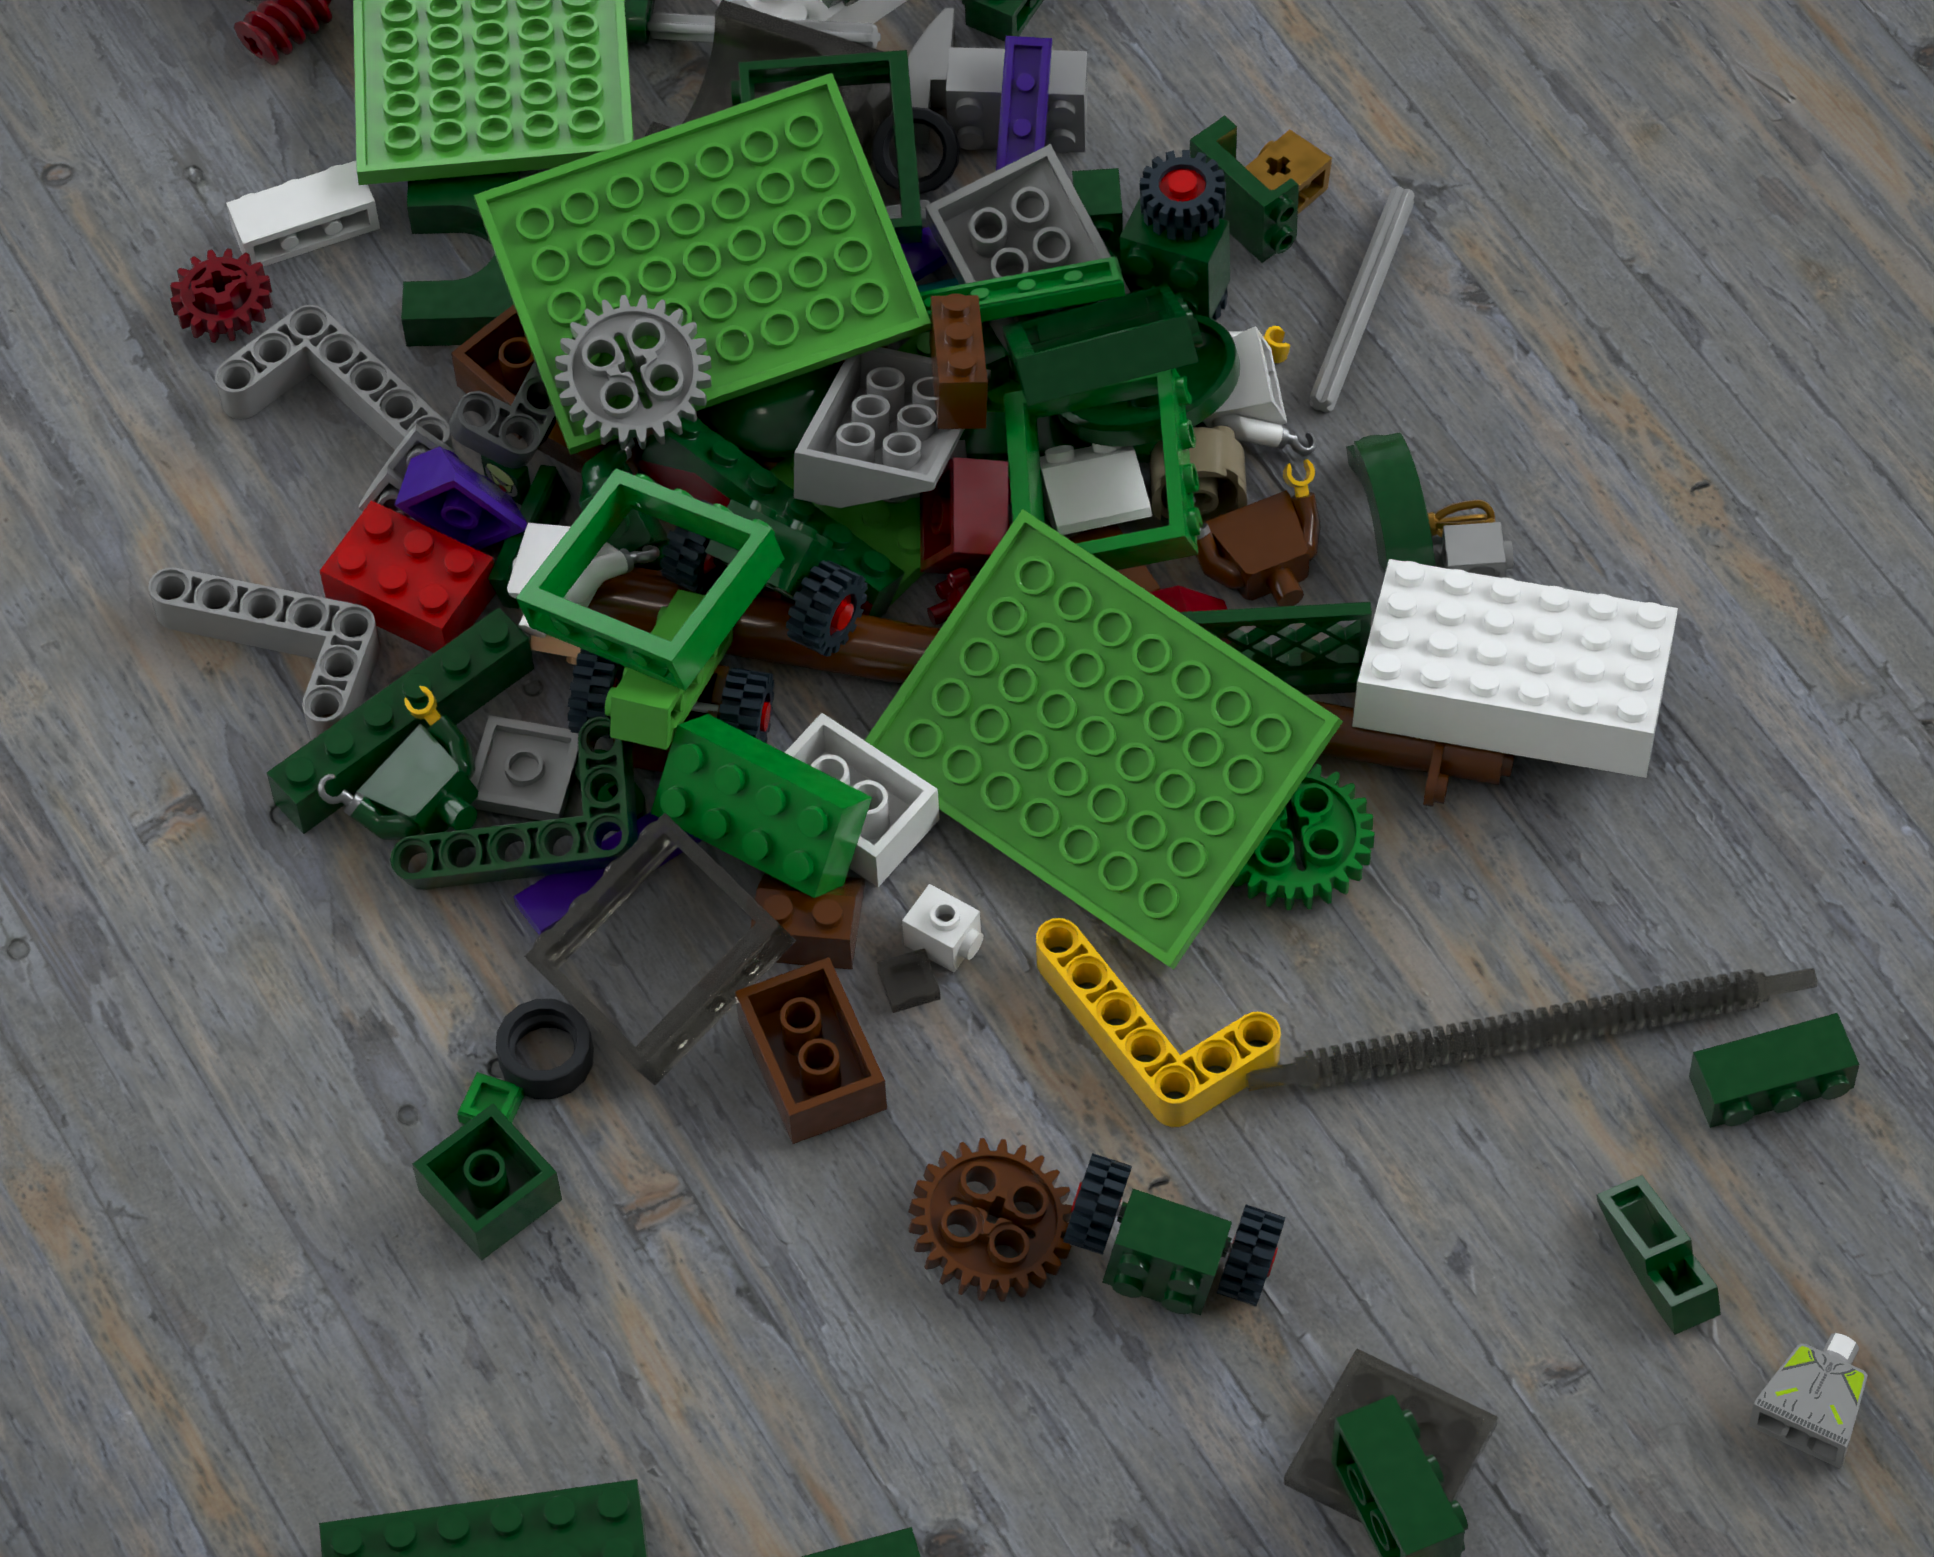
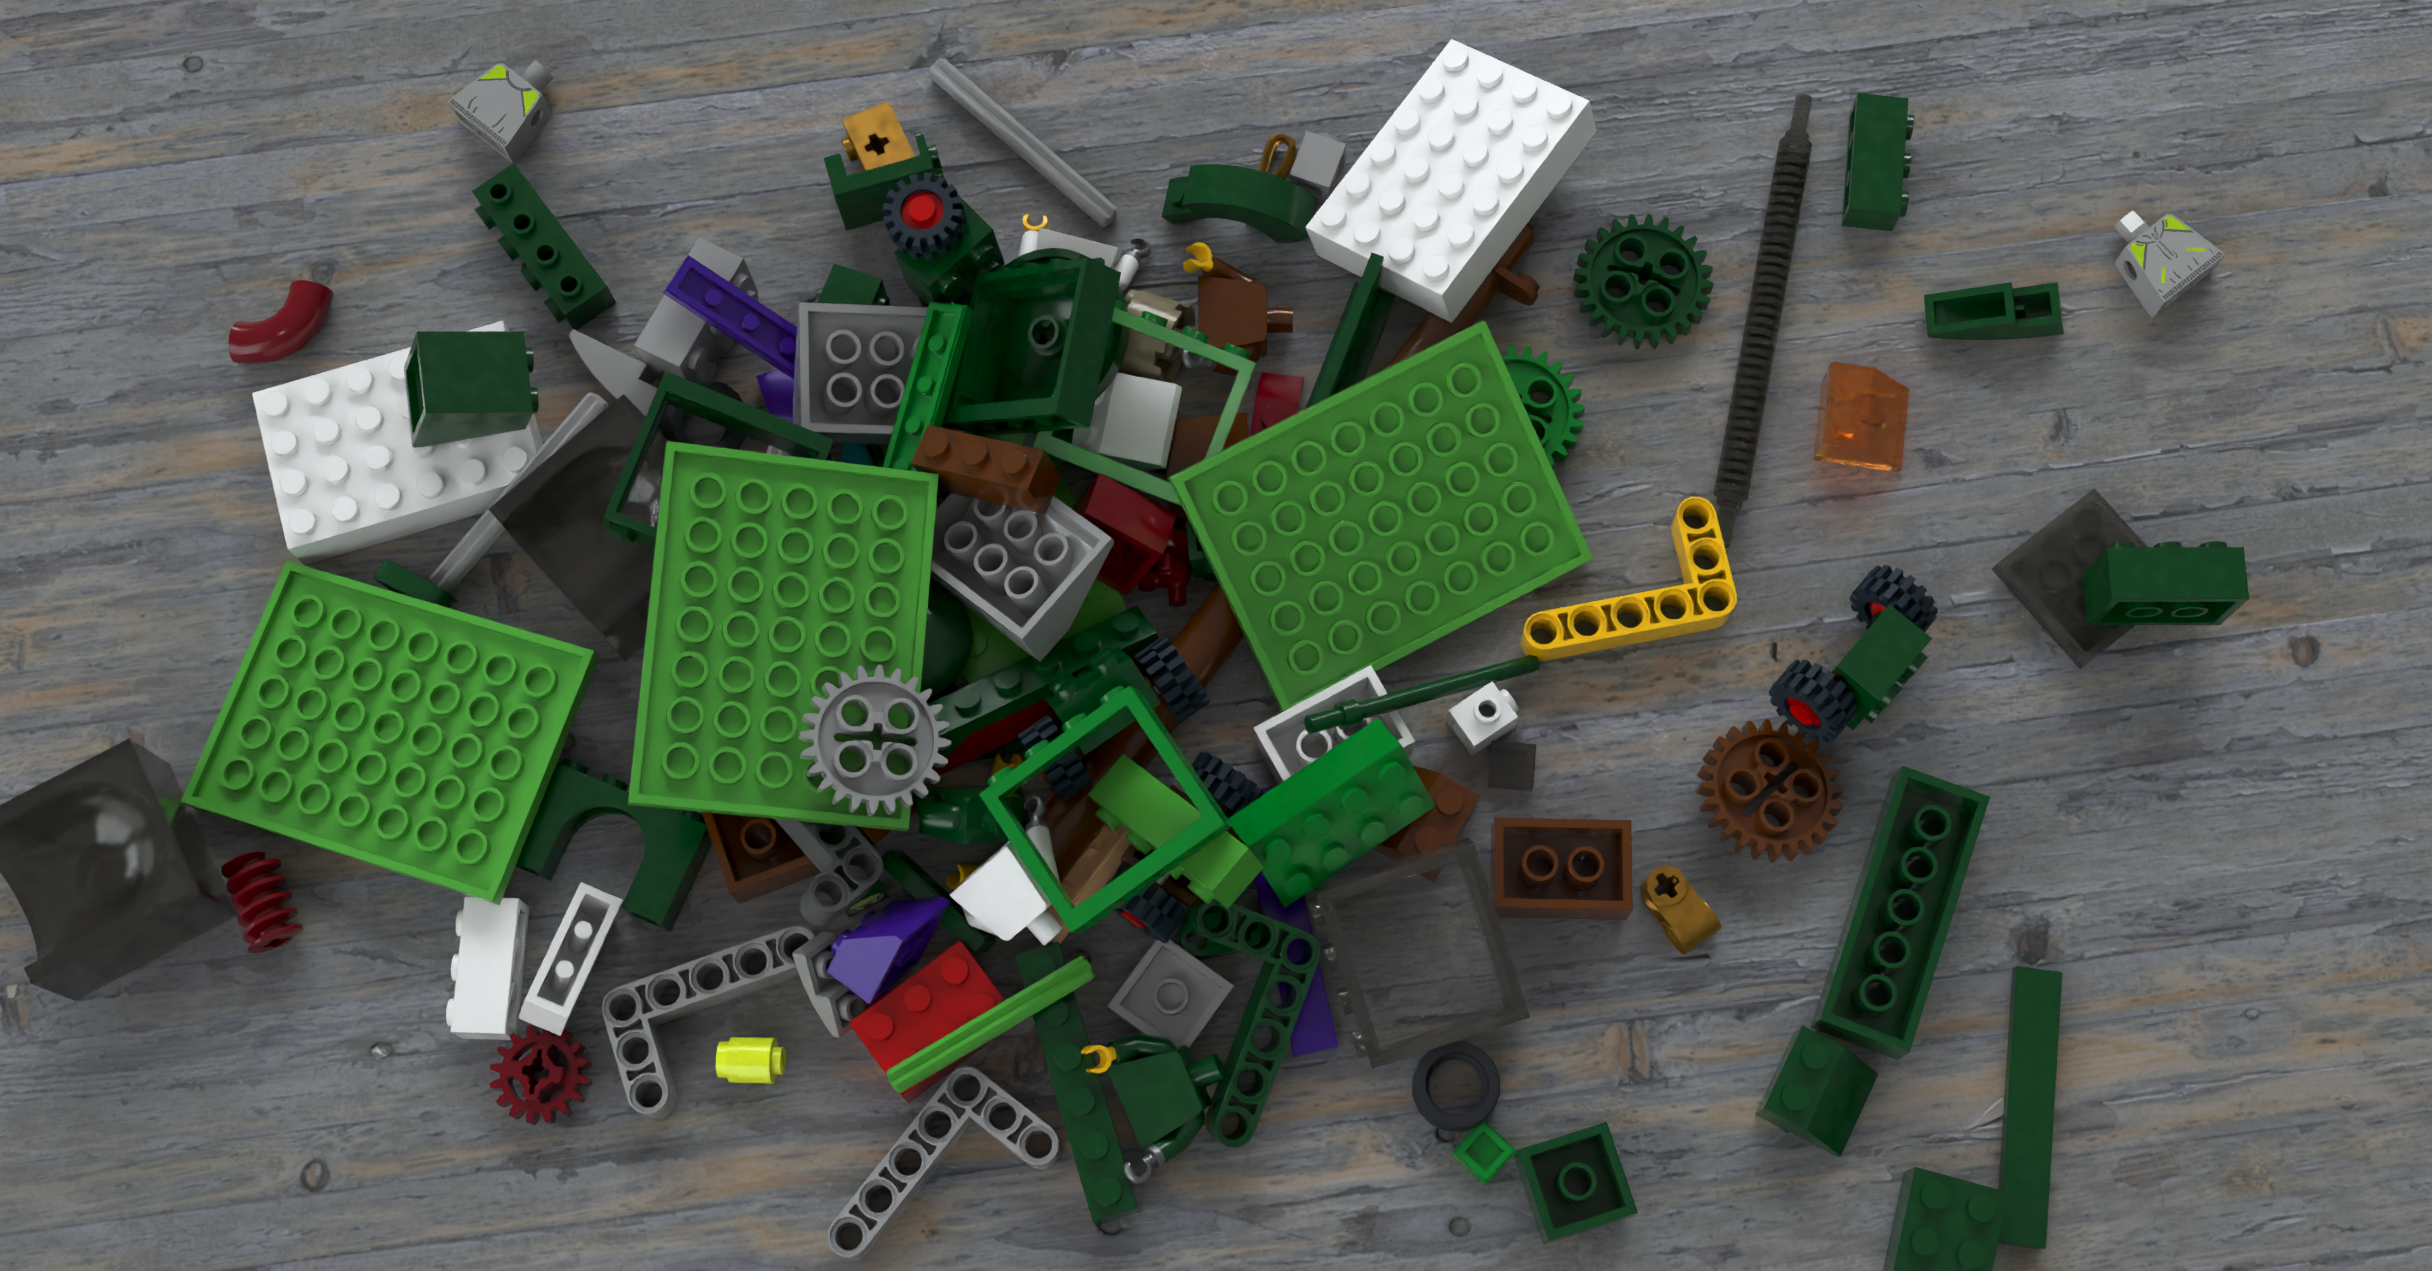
camera: 65 degrees left, 15 degrees up
none -> white brick [518,882,623,1036]
none -> neon yellow brick [716,1037,786,1084]
none -> bright green axle [886,956,1095,1093]
none -> dark green bar [1304,655,1540,734]
none -> dark green gear [1573,214,1714,349]
none -> pearl gold piece [1640,866,1722,955]
none -> dark green slope [1755,1026,1878,1157]
none -> dark green brick [1810,766,1990,1060]
none -> clear orange slope [1814,362,1909,472]

